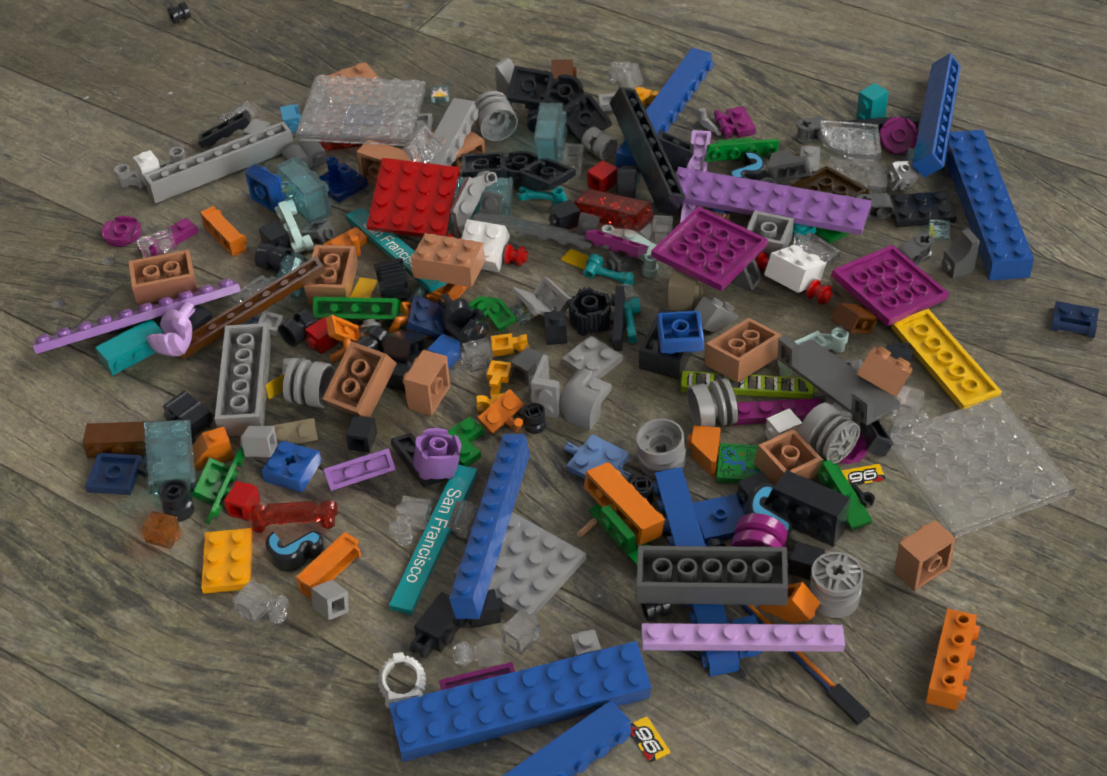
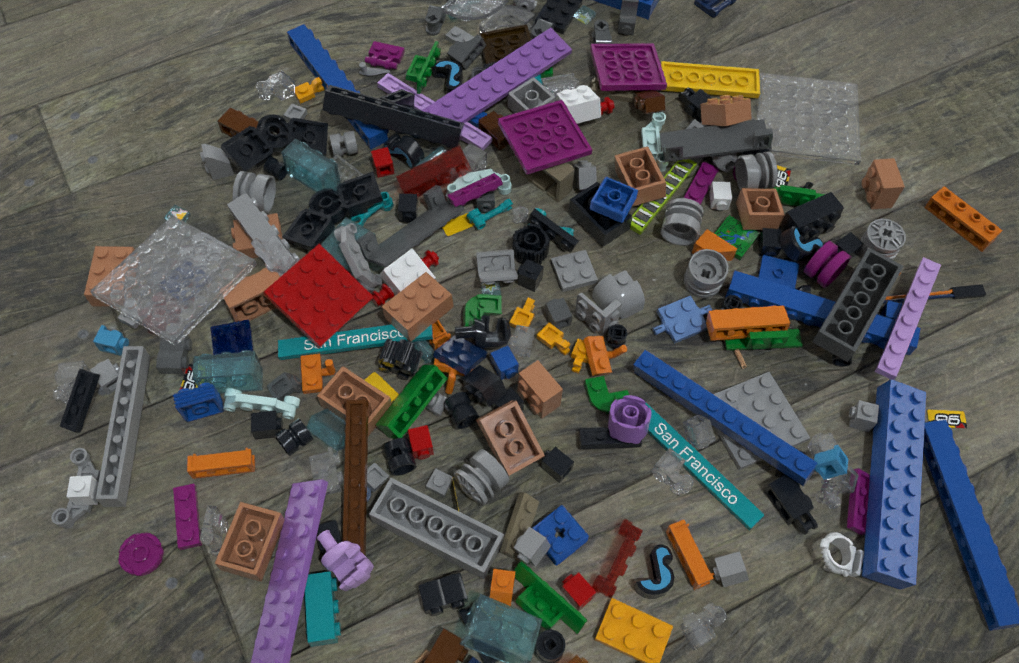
camera: 65 degrees left, 15 degrees up
medium lavender container [323,448,396,492] -> none
orange plate [326,315,361,363] -> none
none -> dark azure brick [814,445,848,480]

